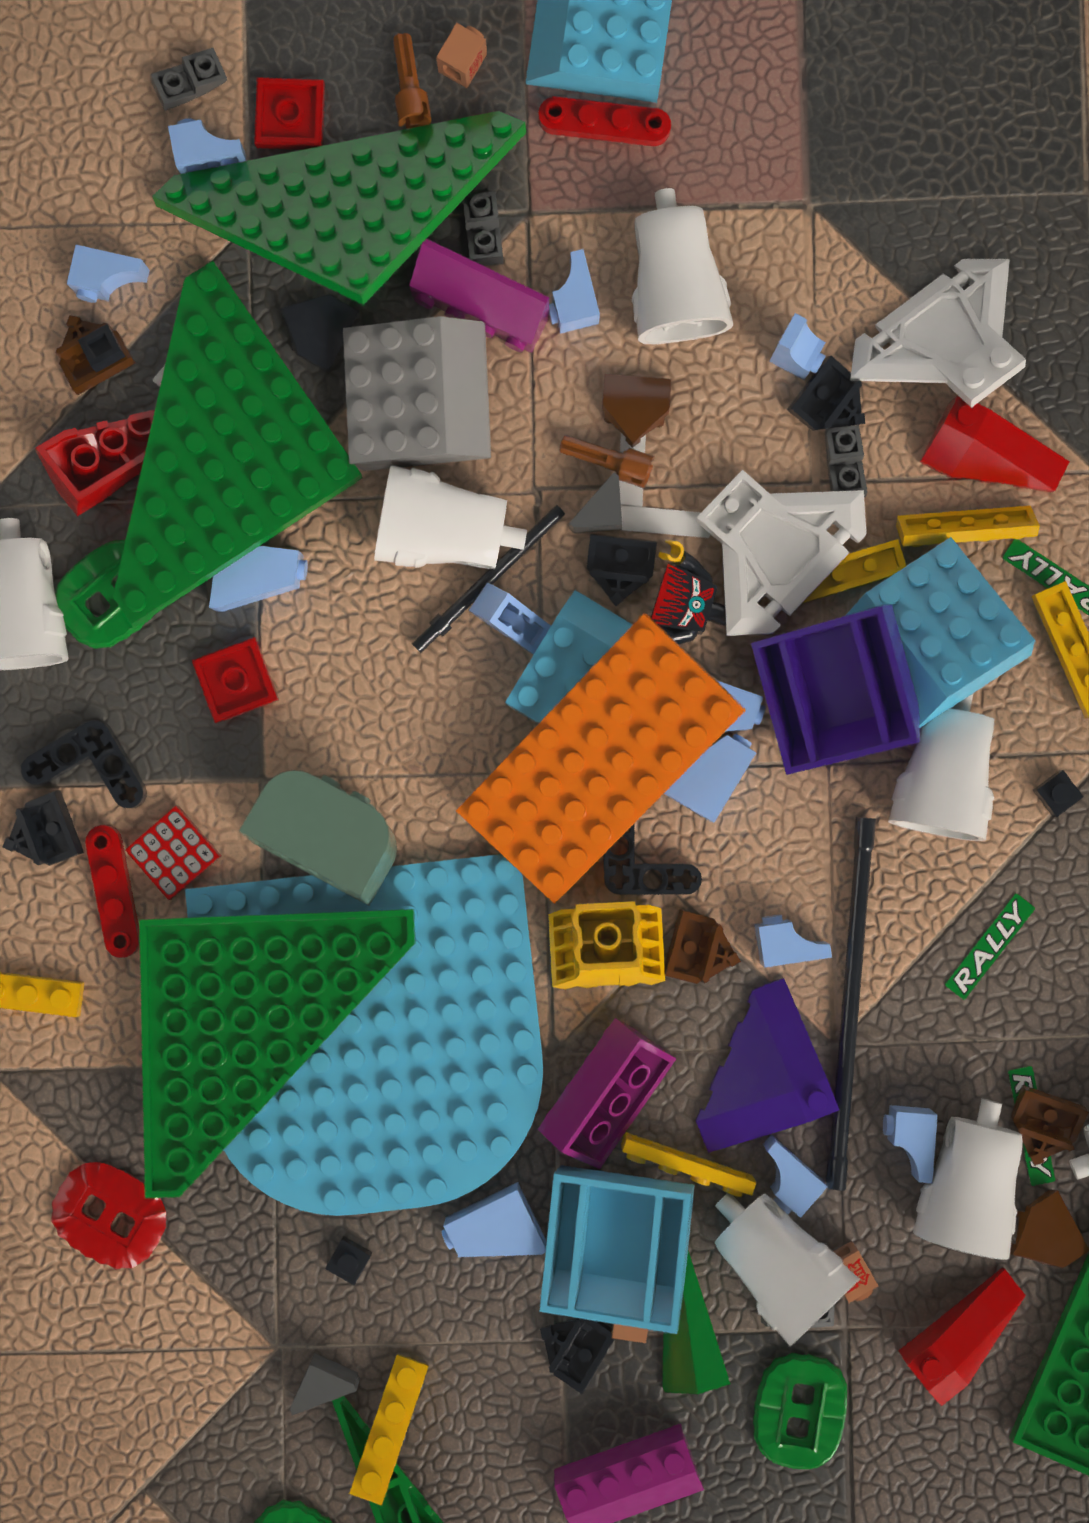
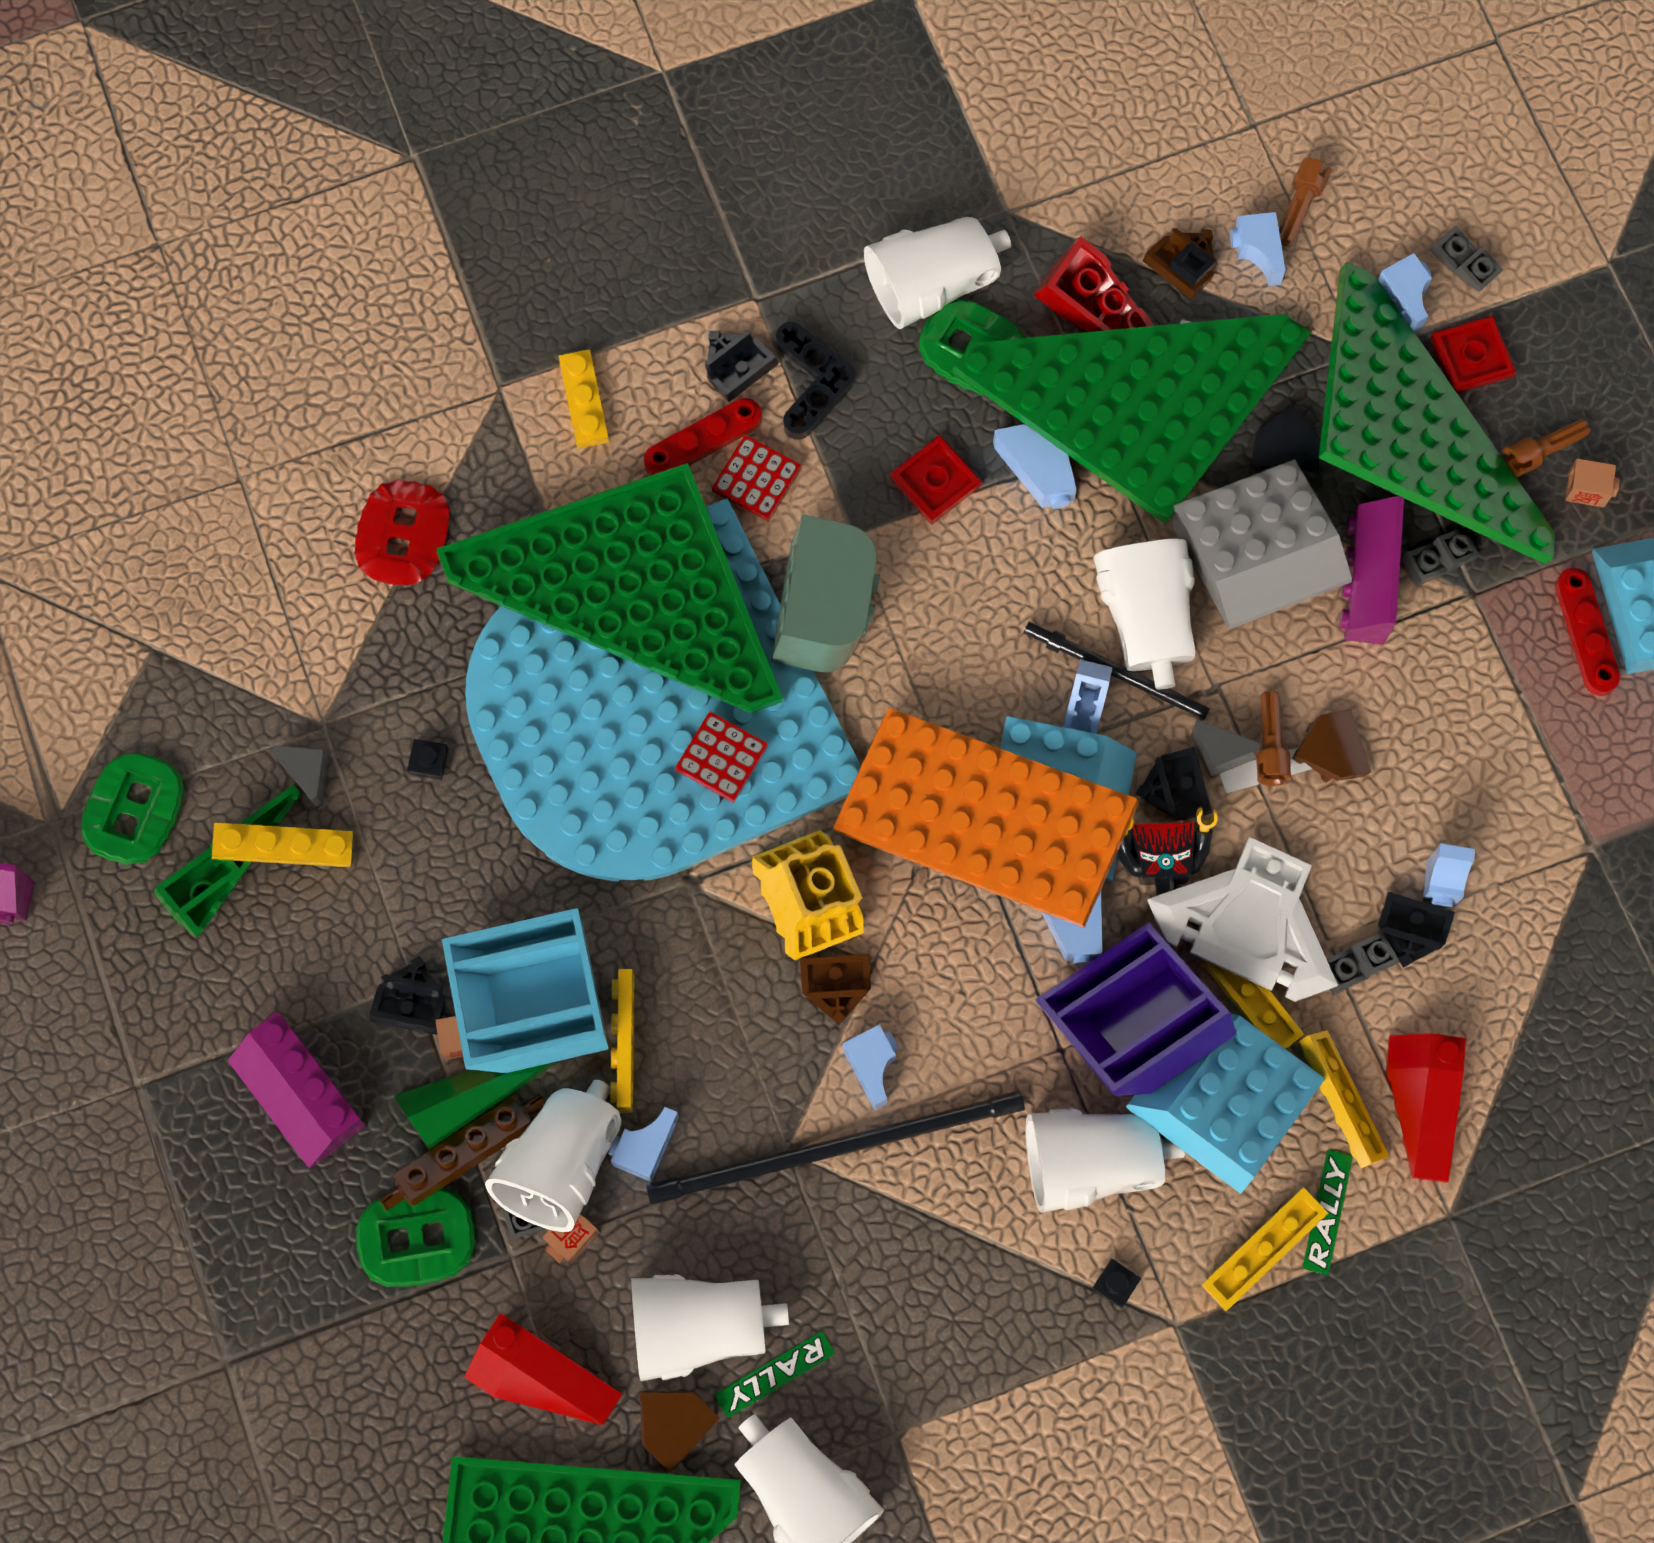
camera: 70 degrees right, 15 degrees down
light blue slope [441,1182,547,1257] -> none
magenta slope [537,1018,676,1169] -> none
light blue arch [549,249,600,334] -> none
black beam [604,824,702,895] -> none
white sticker [621,505,710,538] -> none
white torso [632,188,733,344] -> none
light blue slope [664,734,756,823] -> none
dark purple slope [695,977,839,1153] -> none
white plate [850,259,1026,408] -> none
light blue arch [883,1105,938,1183] -> none
sticker [945,894,1035,1000] -> none
reddish brown slope [1011,1085,1089,1166] -> none
none -> reddish brown plate [379,1093,546,1211]
none -> tile [675,711,768,803]
none -> dark orange piece [1279,158,1332,247]

